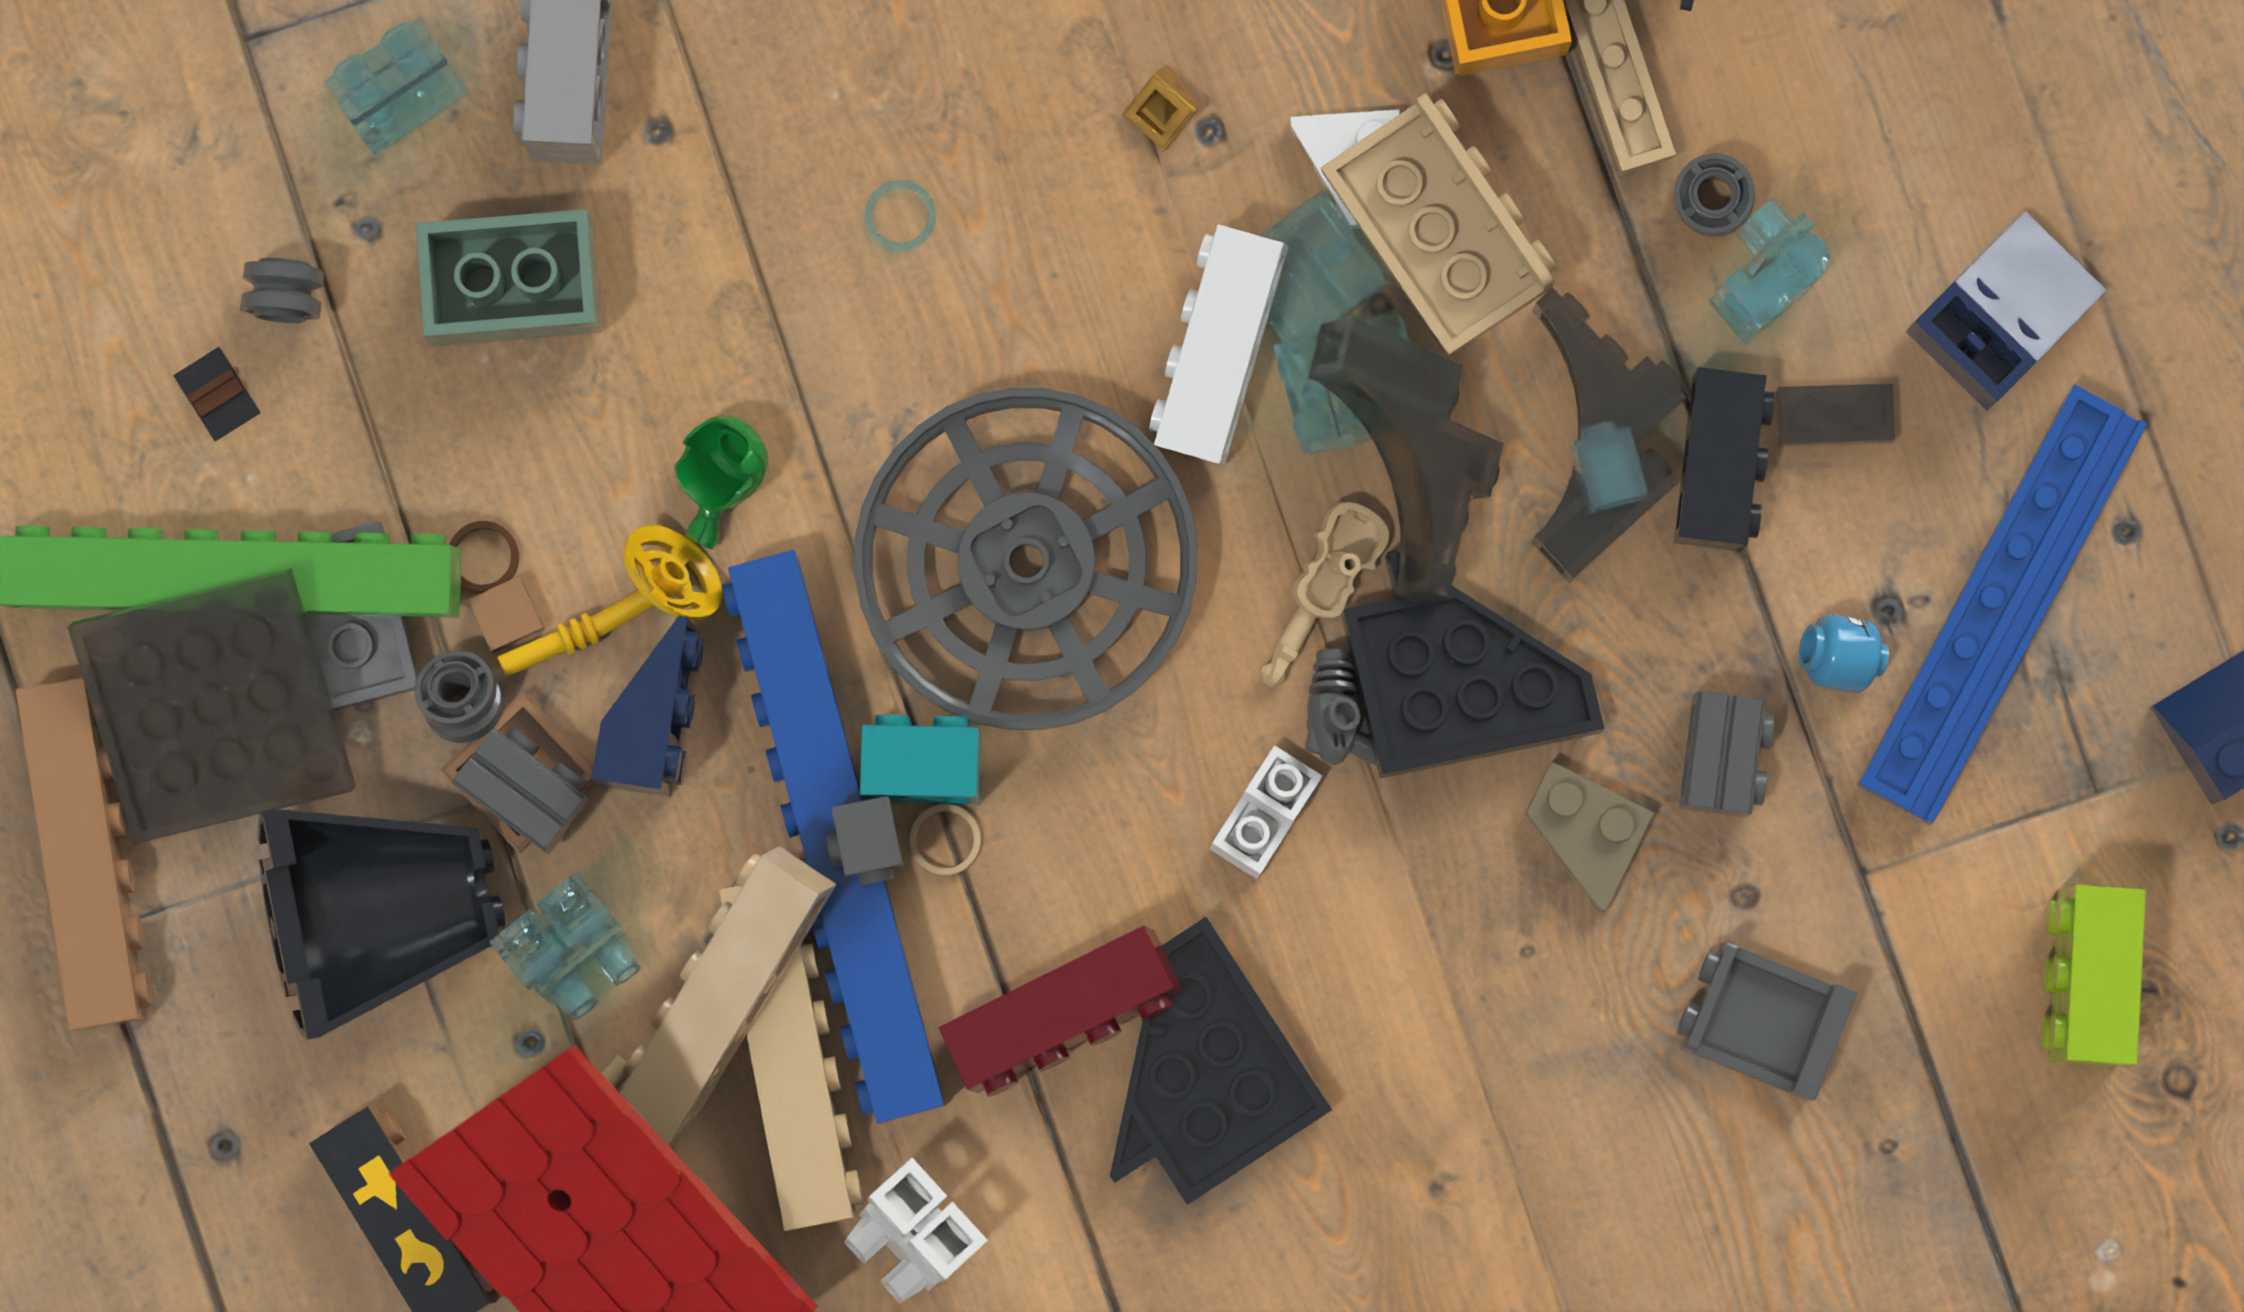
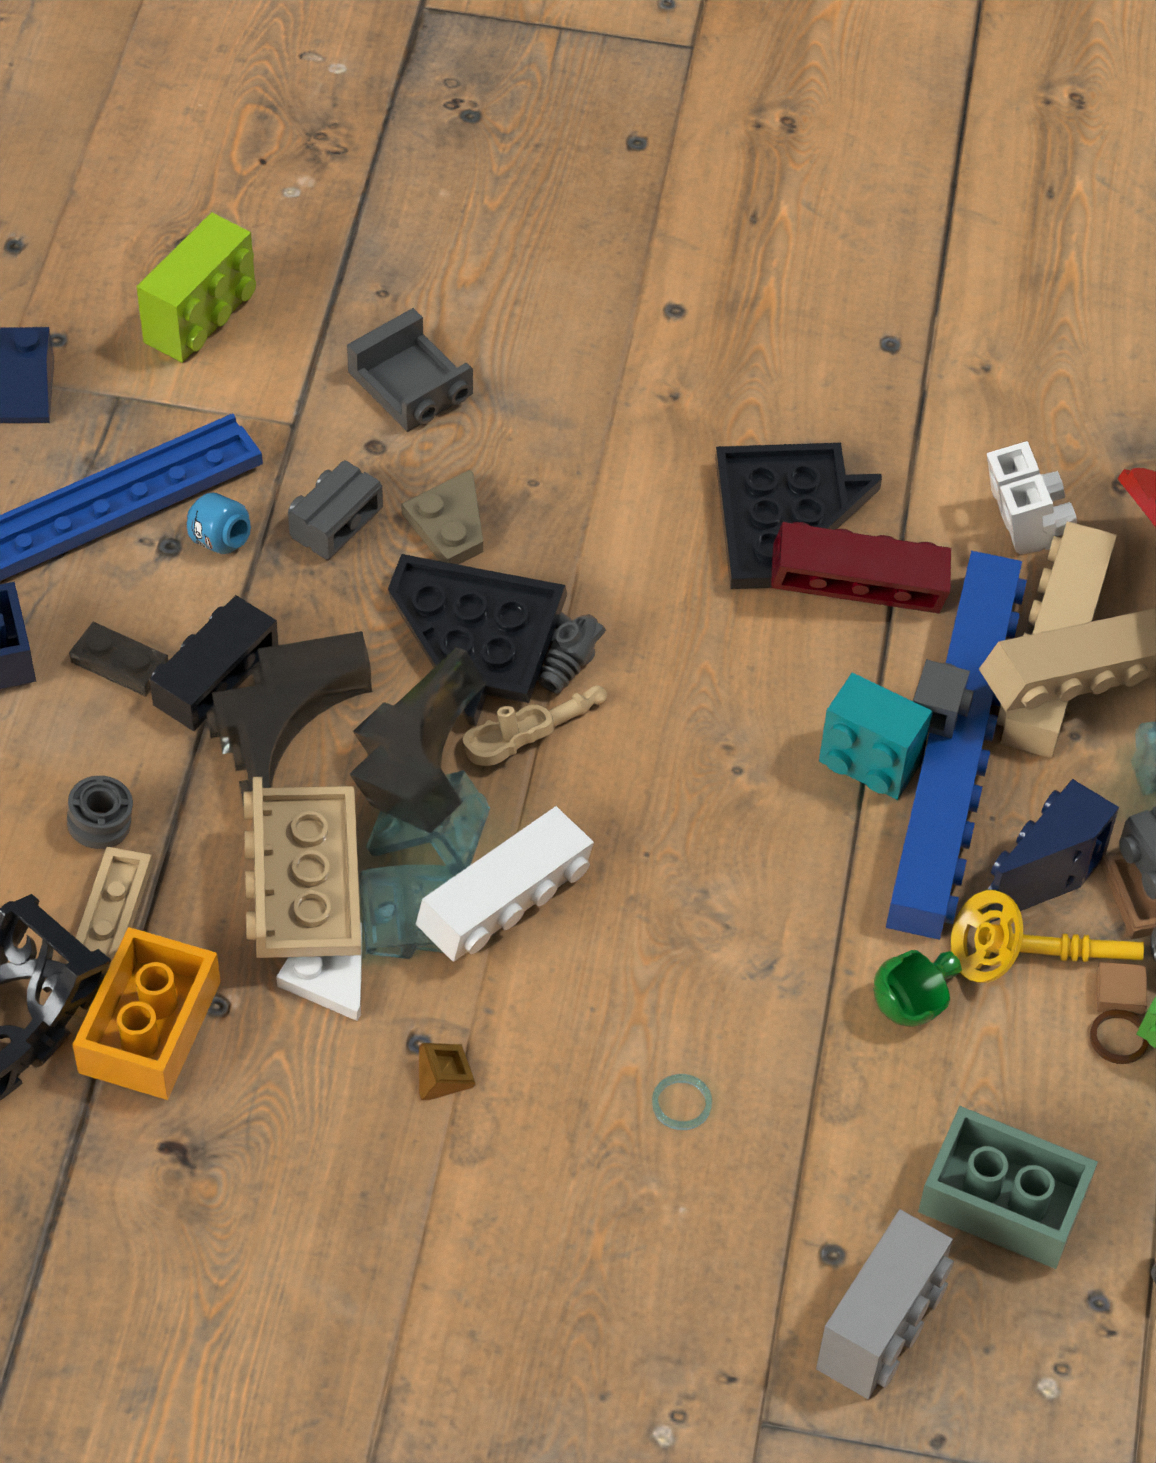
camera: 155 degrees left, 30 degrees down
clear light blue bracket [325,19,468,155] -> none
dark grey dish [854,388,1198,730] -> none
white slope [1209,745,1323,879] -> none
clear light blue brick [1570,422,1648,515] -> none
clear light blue hips [1709,198,1829,345] -> none

